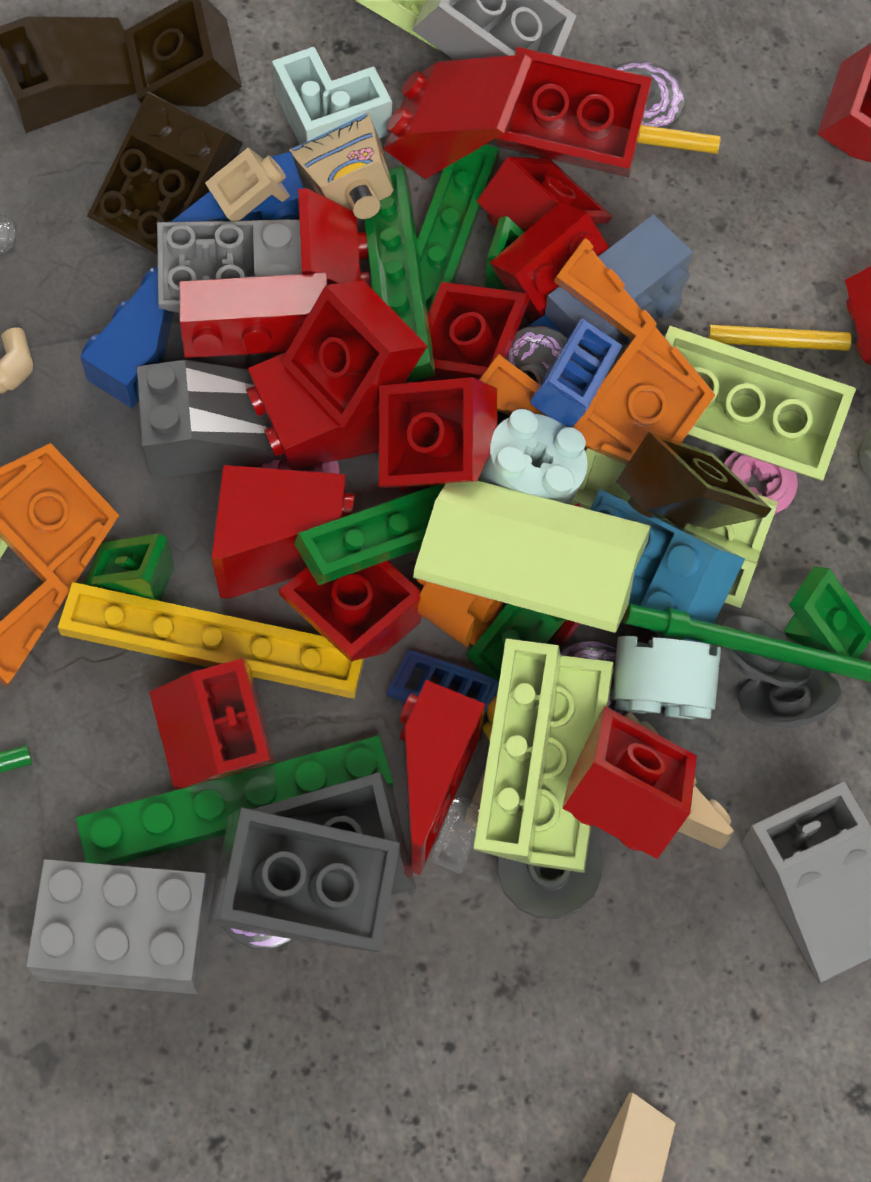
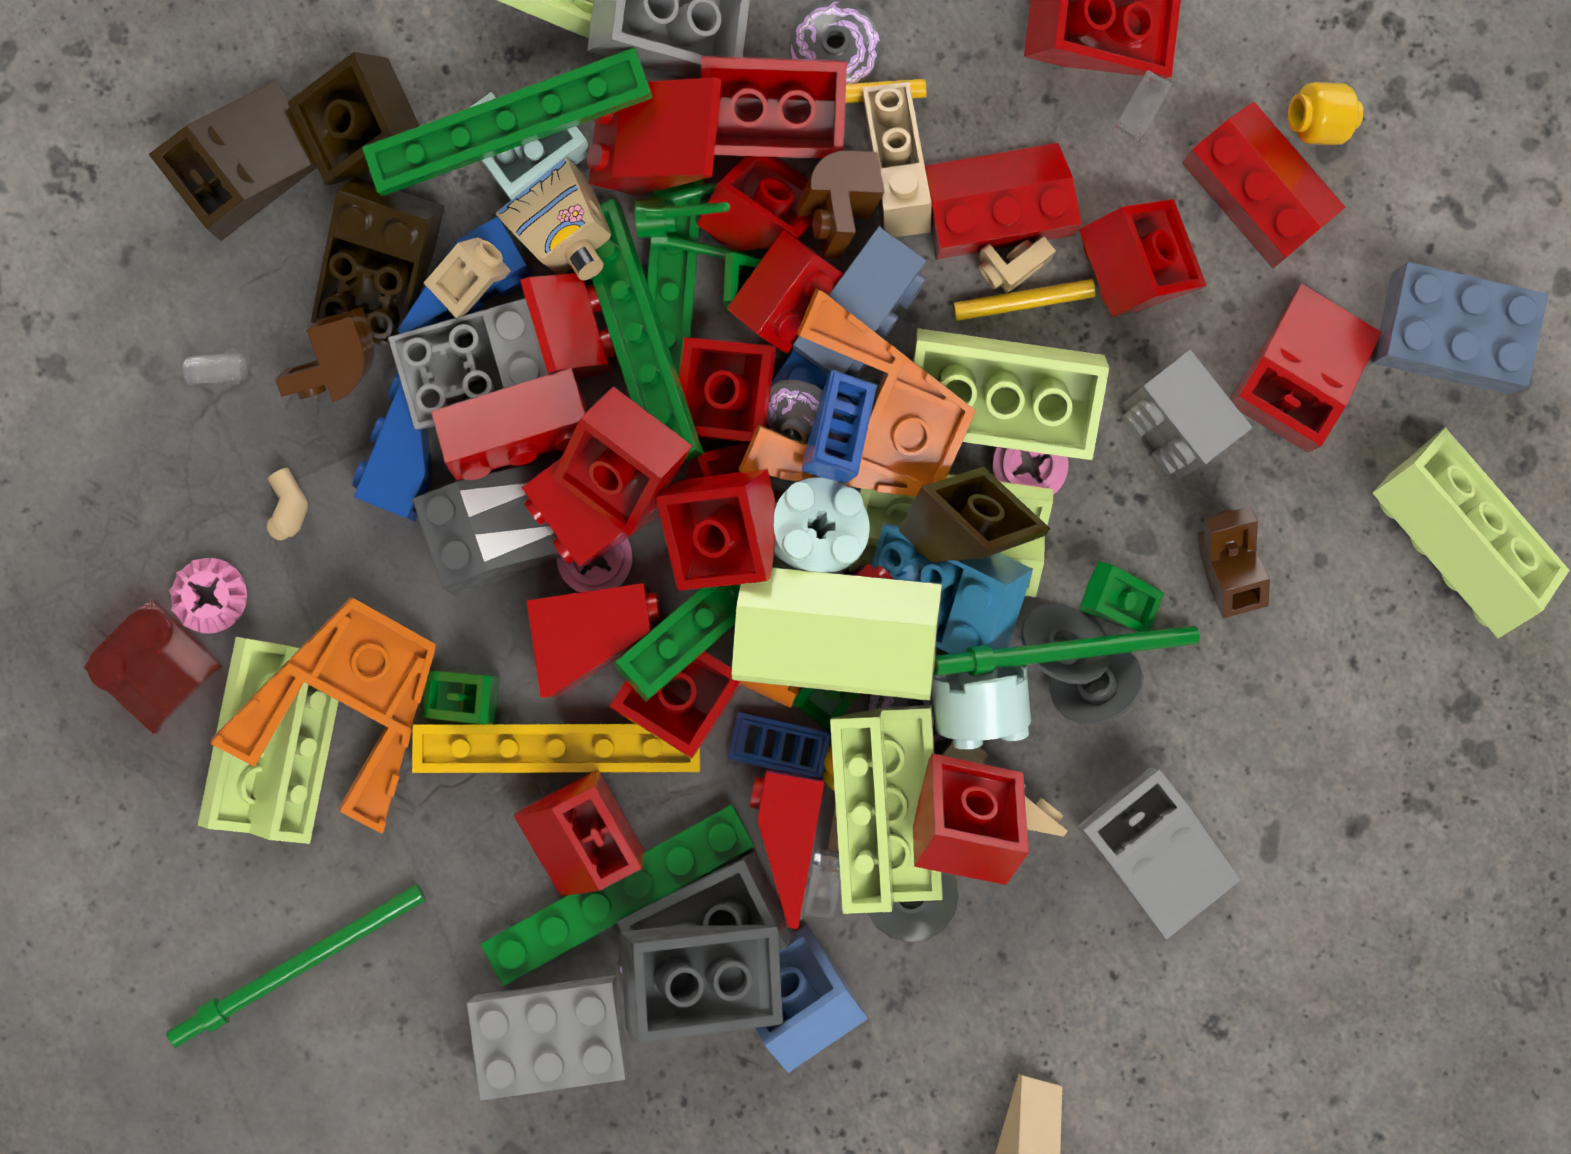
camera: 10 degrees left, 20 degrees up
none -> reddish brown brick [275,307,374,402]
none -> green plate [362,47,653,196]
none -> green plant [635,182,747,259]
none -> medium blue slope [755,925,868,1073]
none -> reddish brown brick [797,151,885,258]
none -> tan slope [863,81,932,237]
none -> red slope [925,143,1082,260]
none -> tan bracket [978,236,1056,293]

